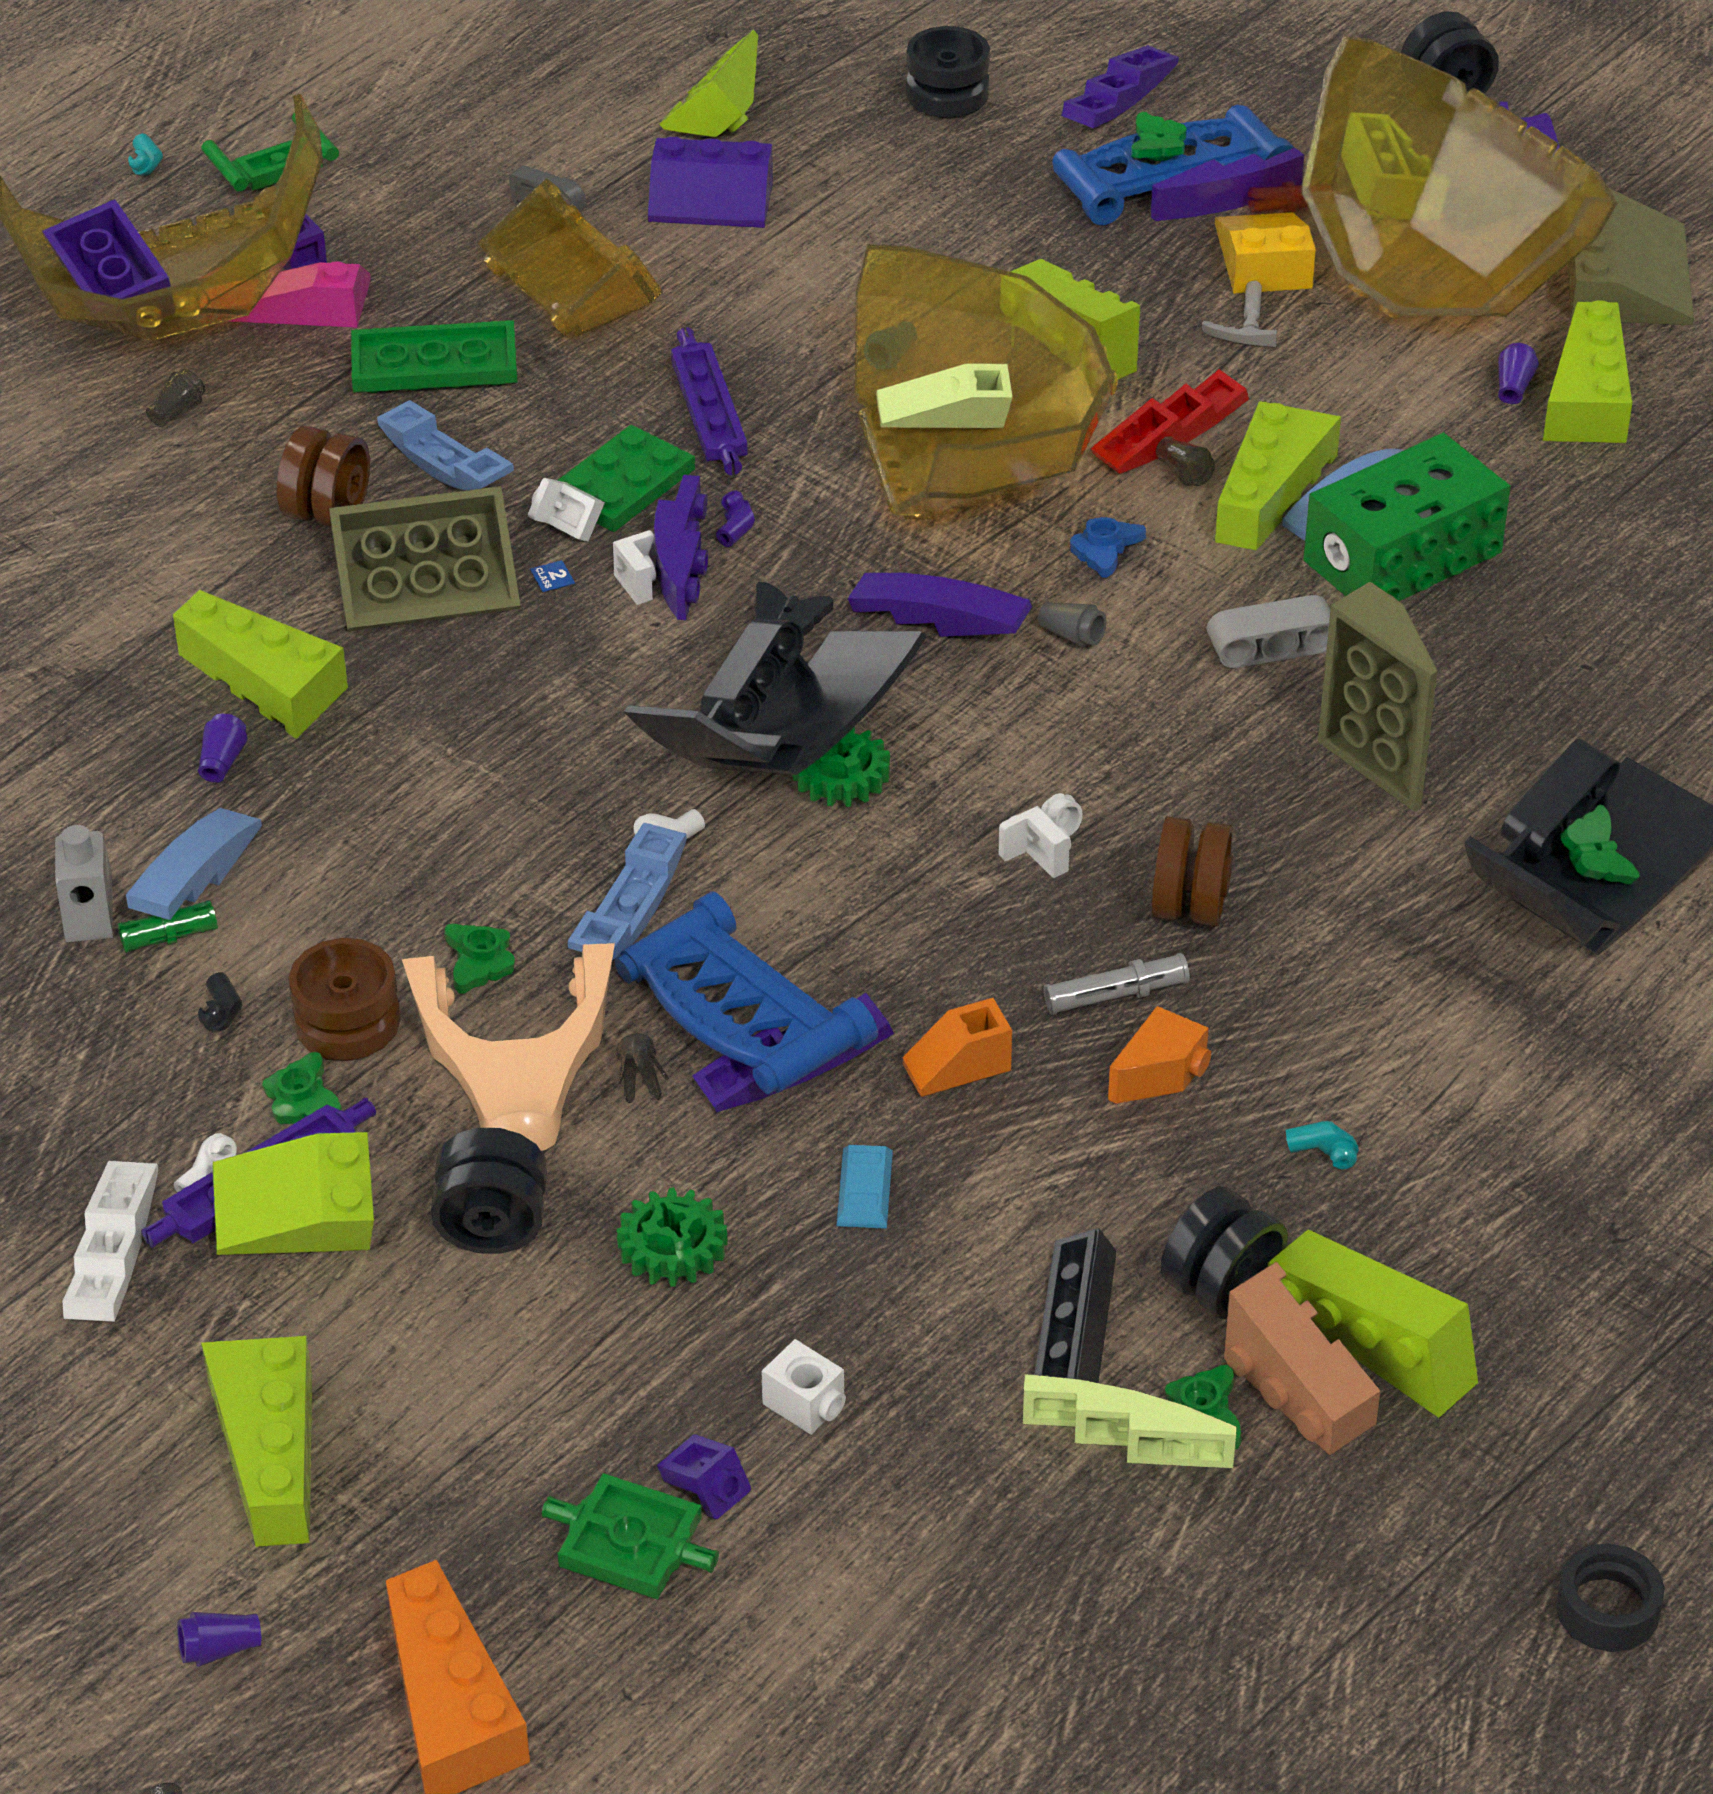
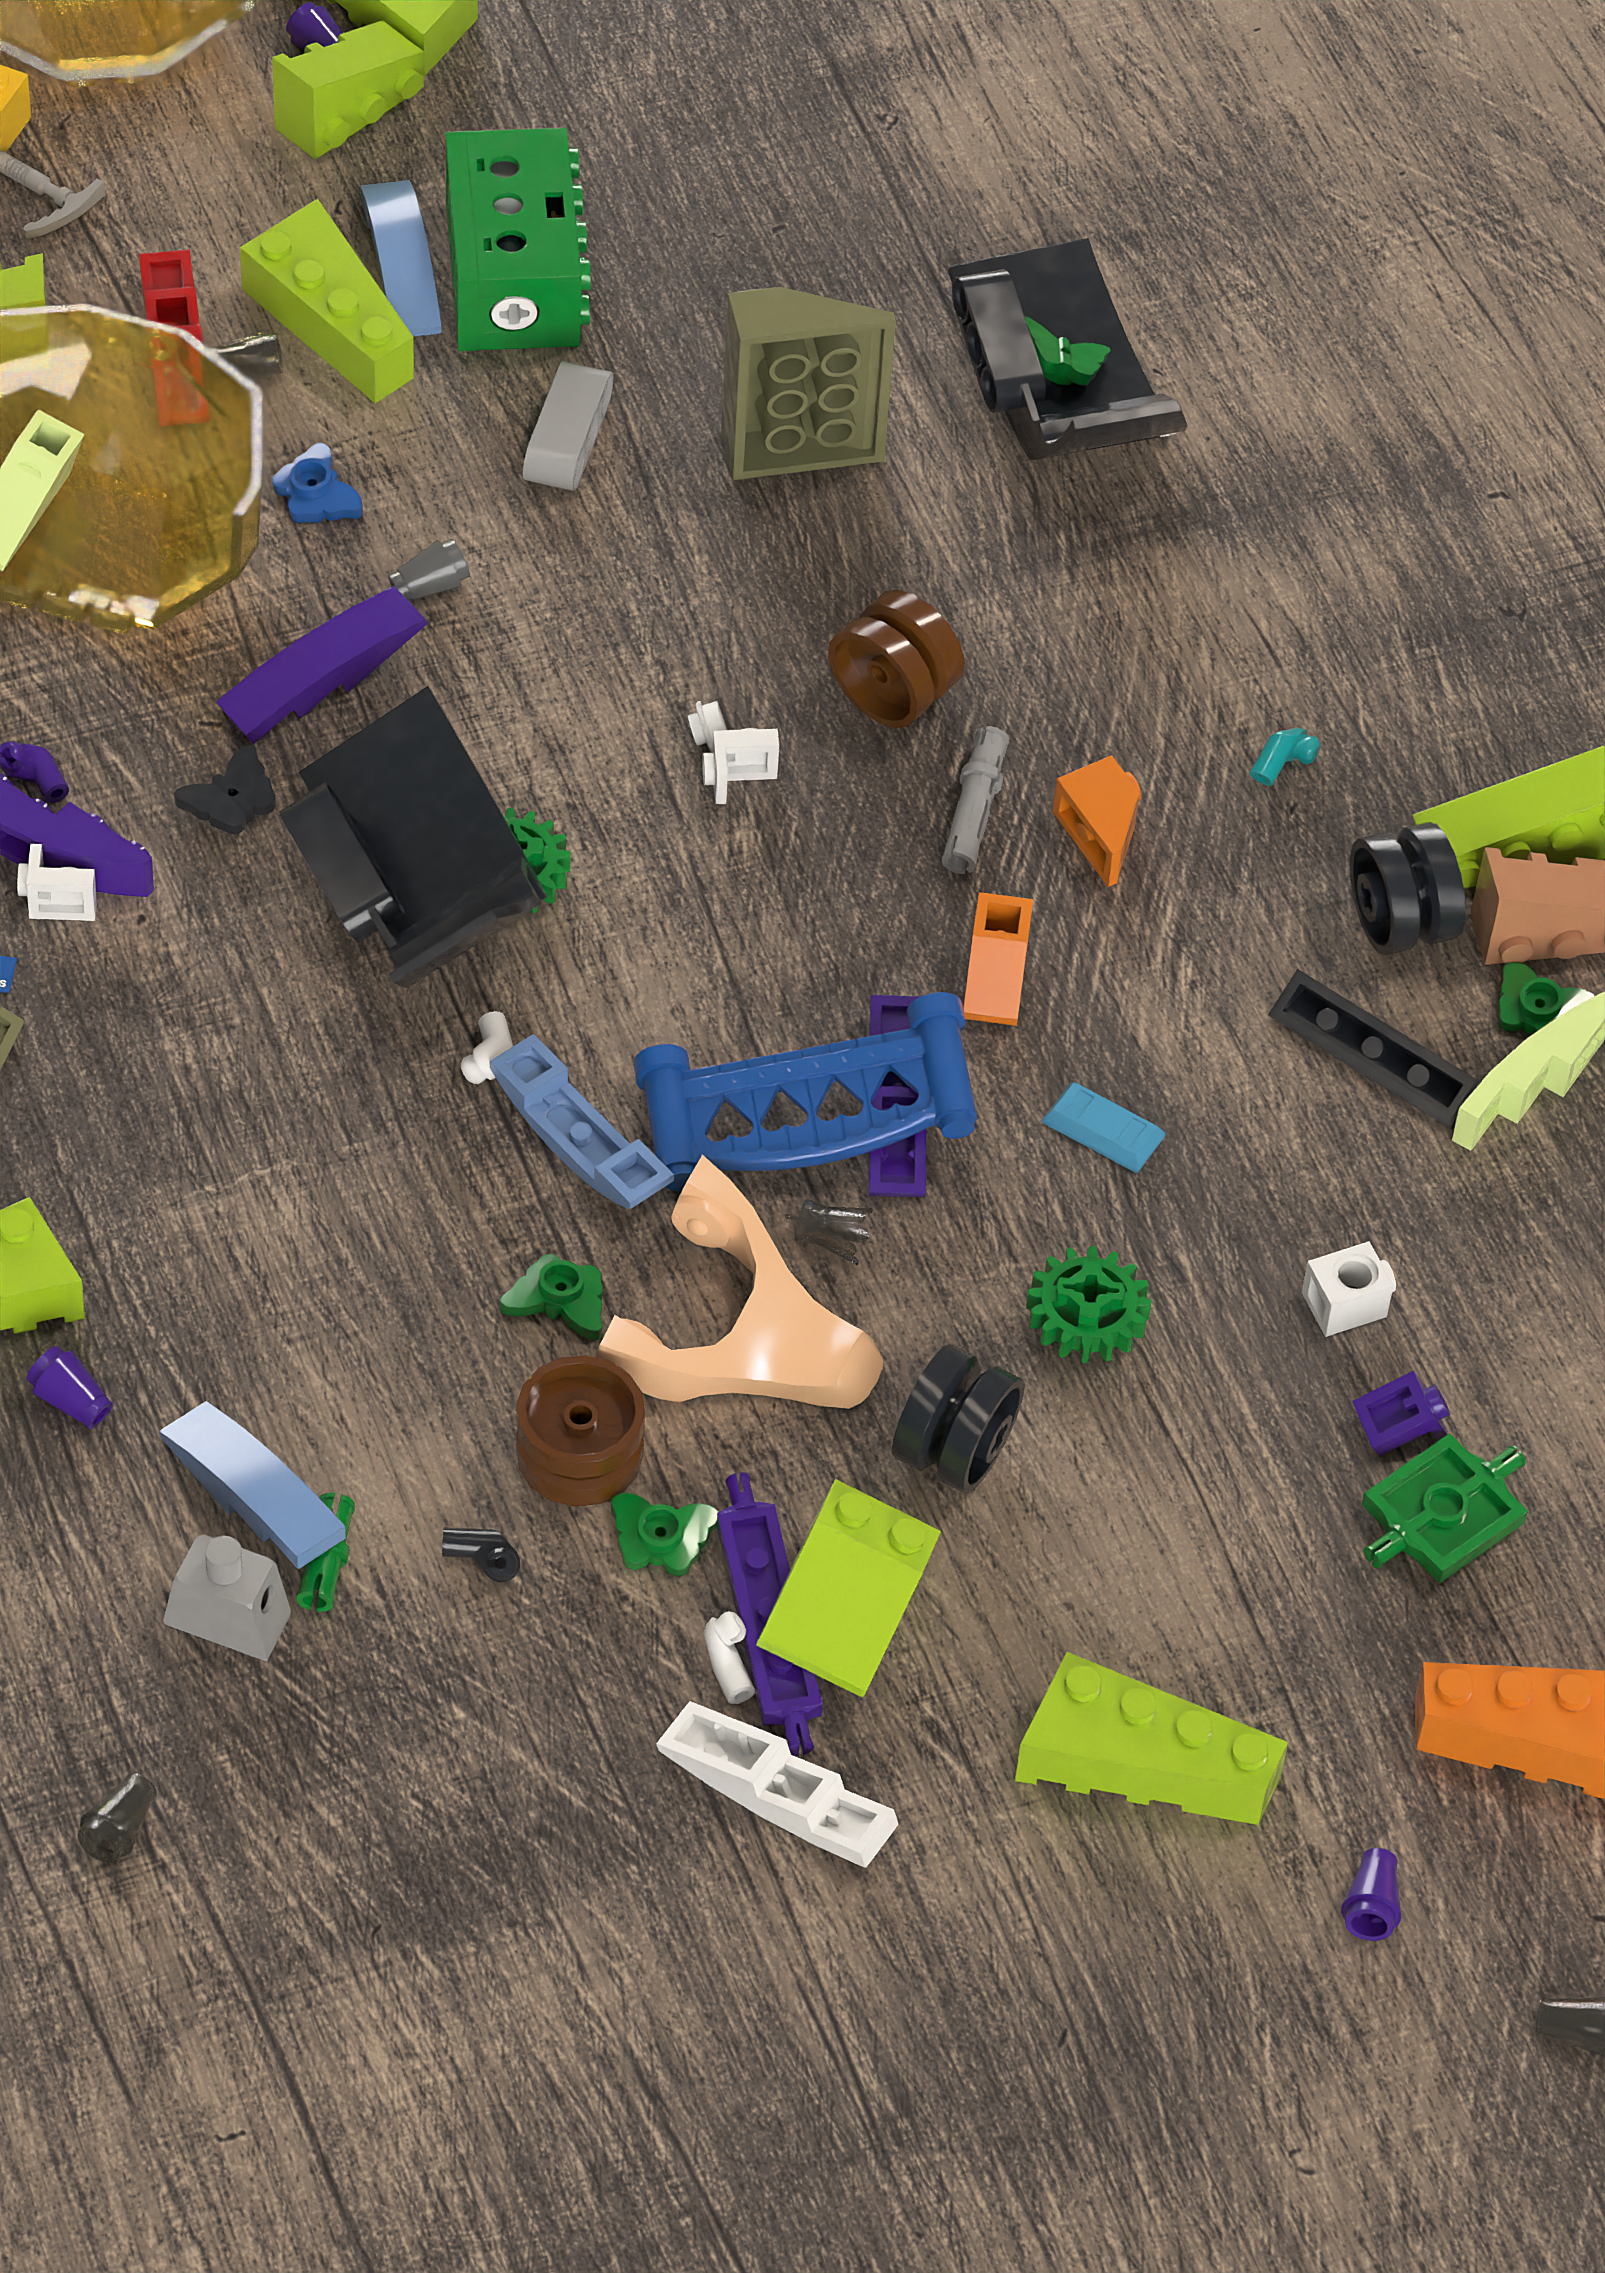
camera: 65 degrees left, 10 degrees up
none -> lime wedge [272,20,424,160]

